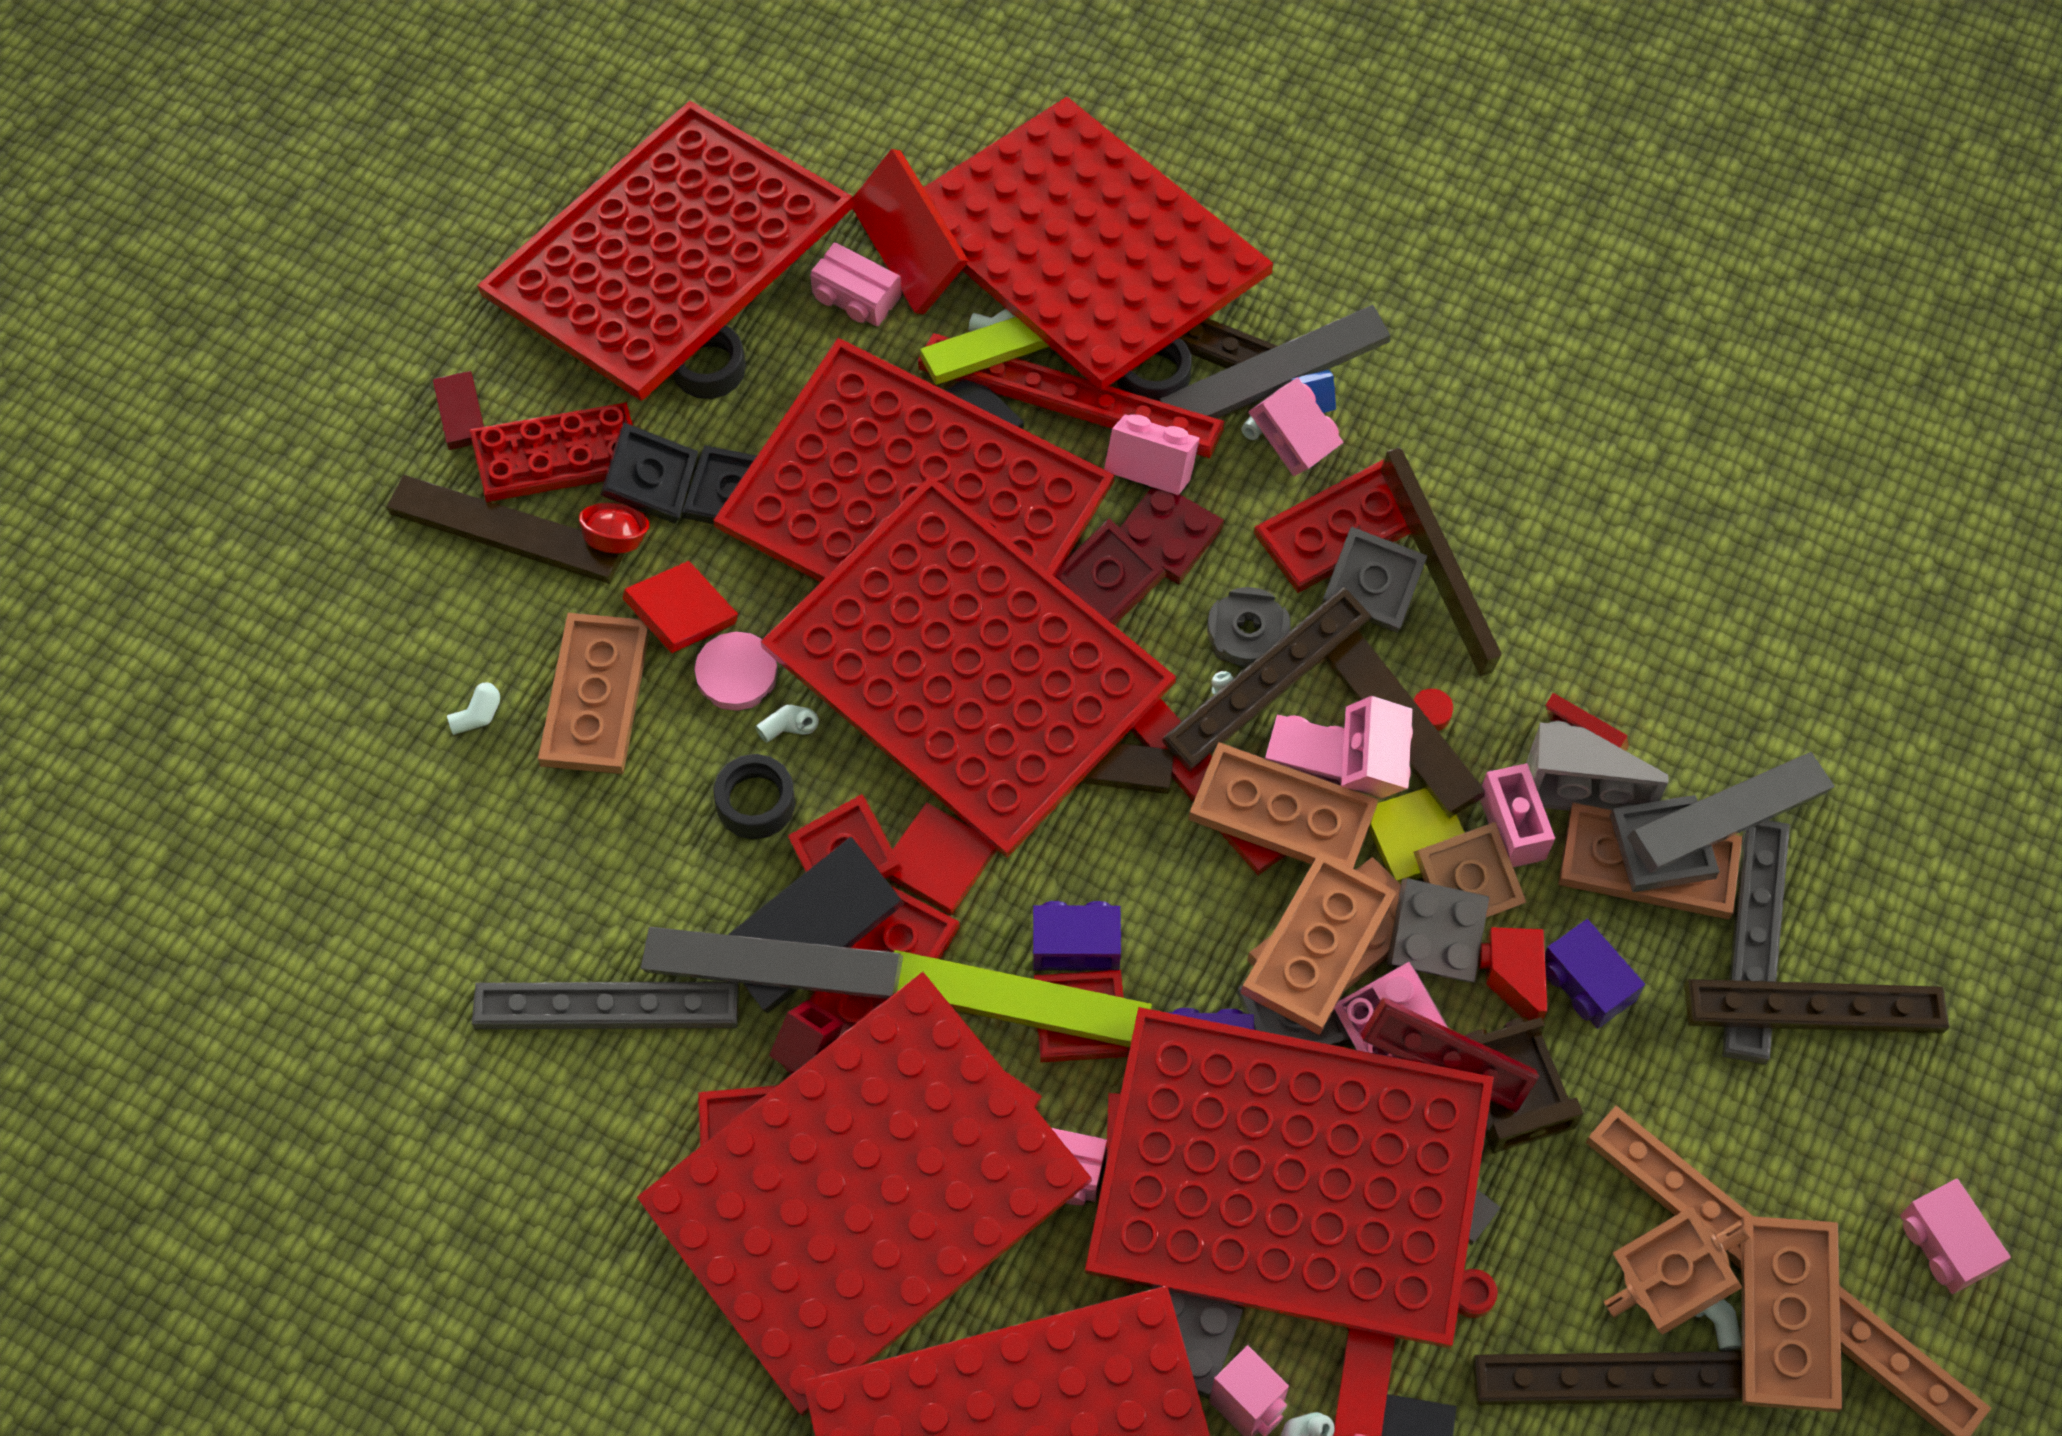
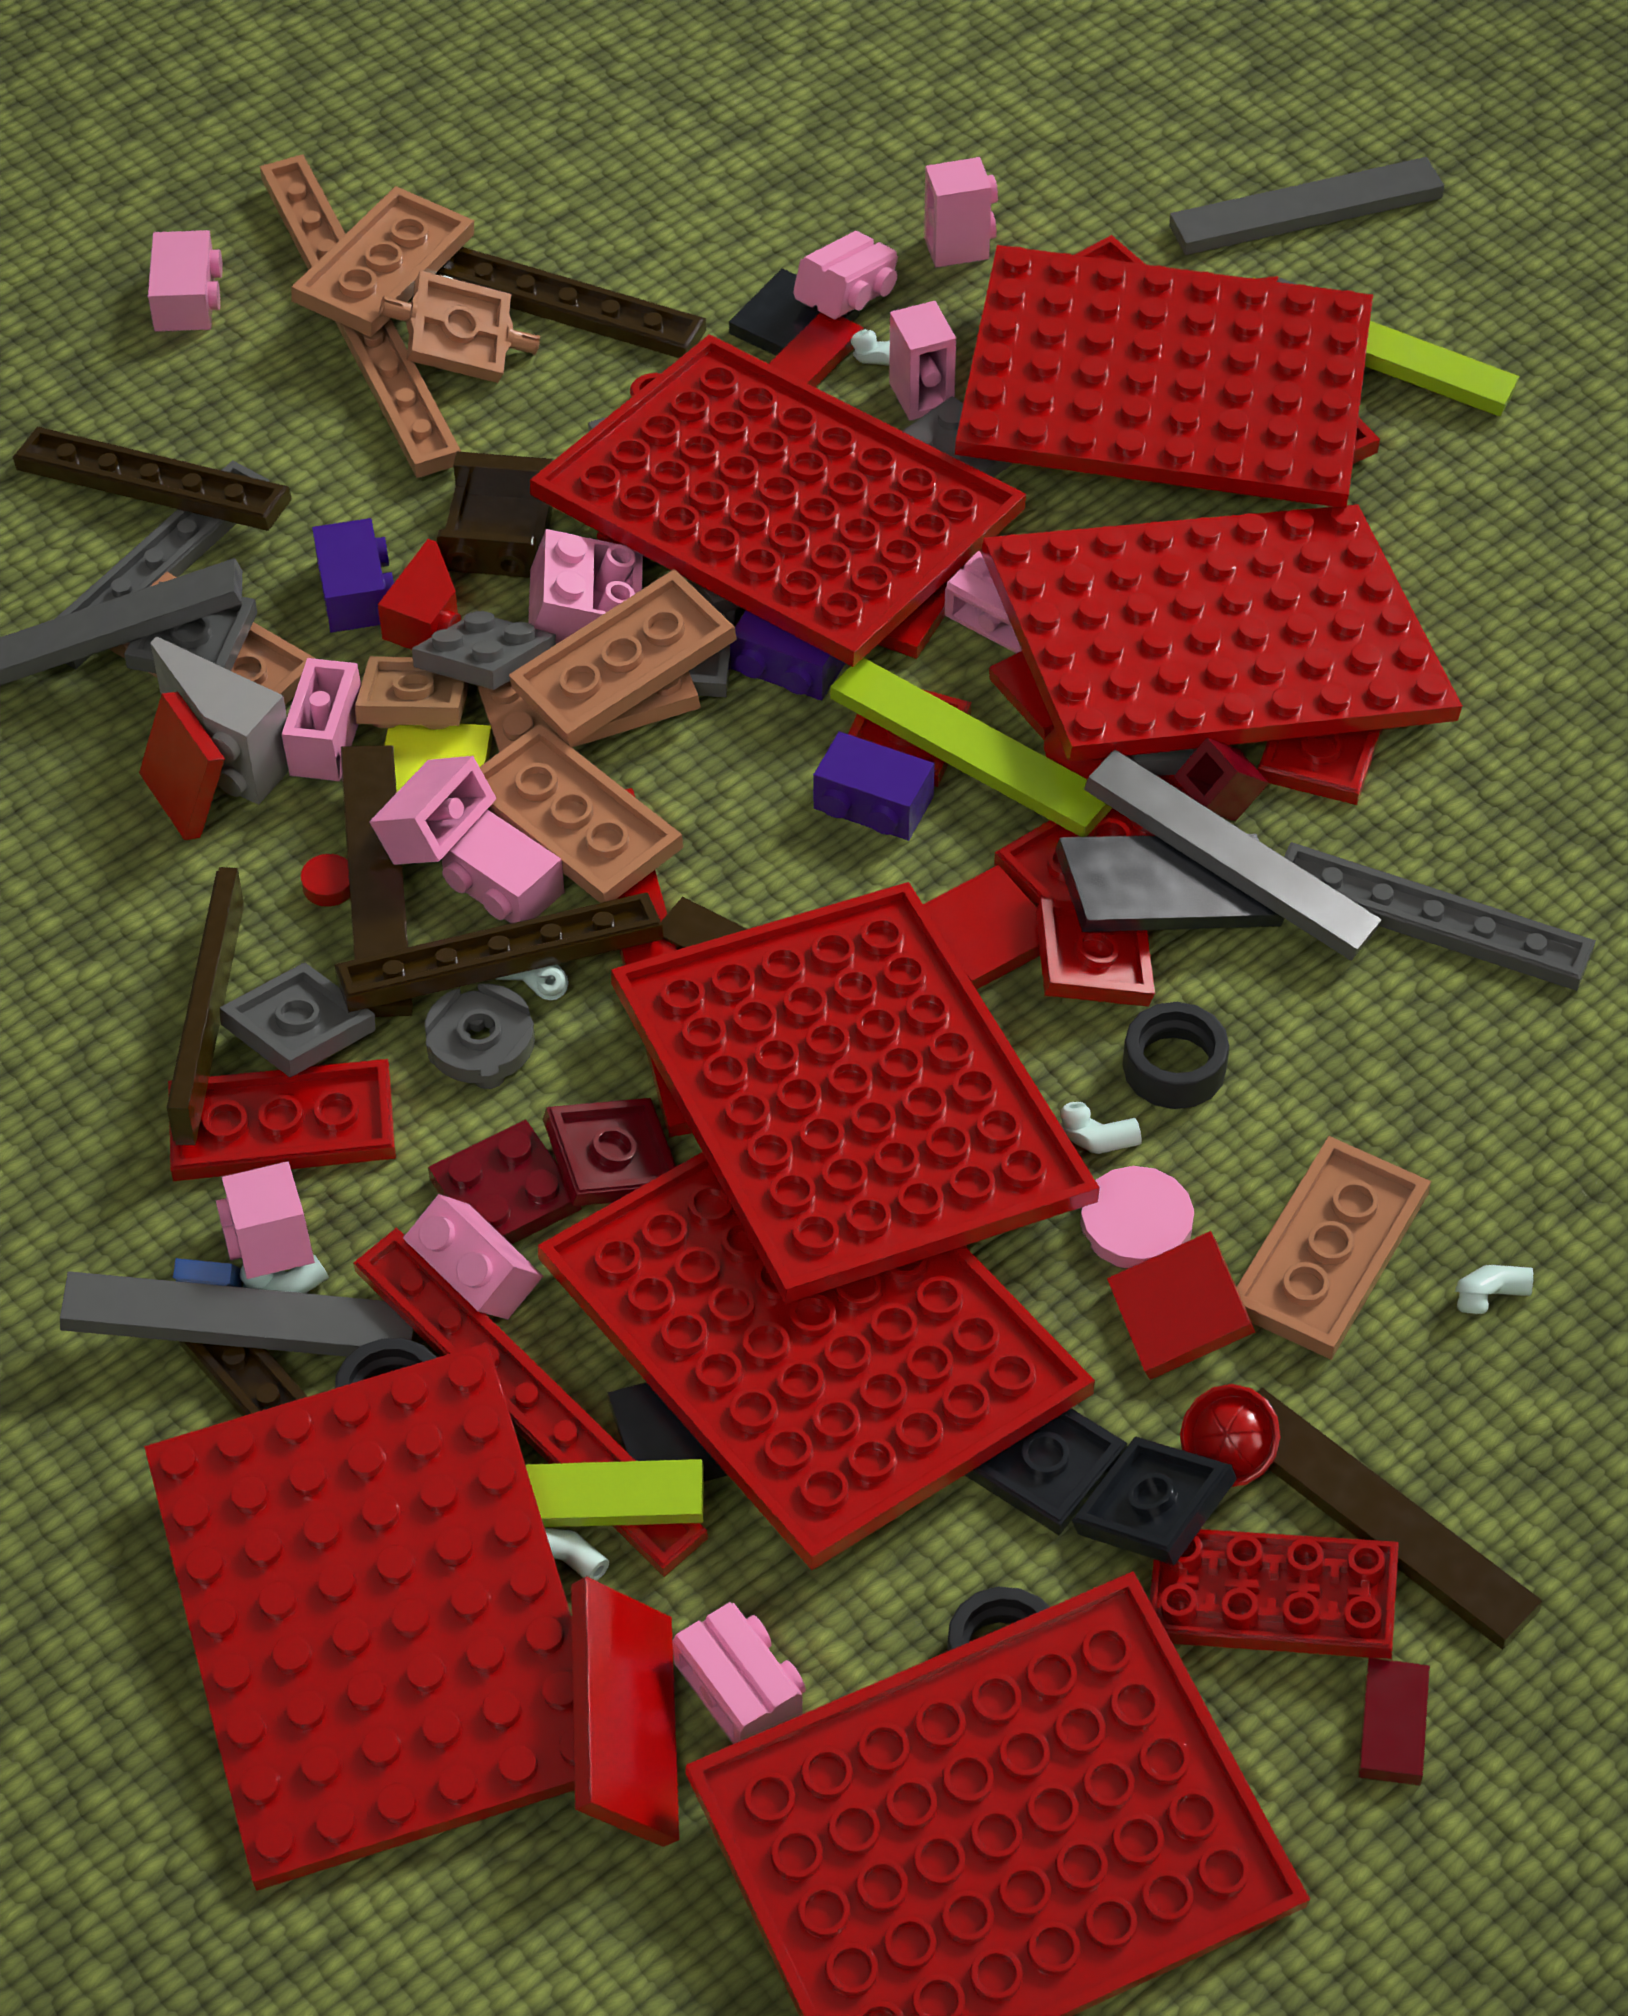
camera: 155 degrees left, 10 degrees down
dark red tile [1361,997,1539,1113] -> none

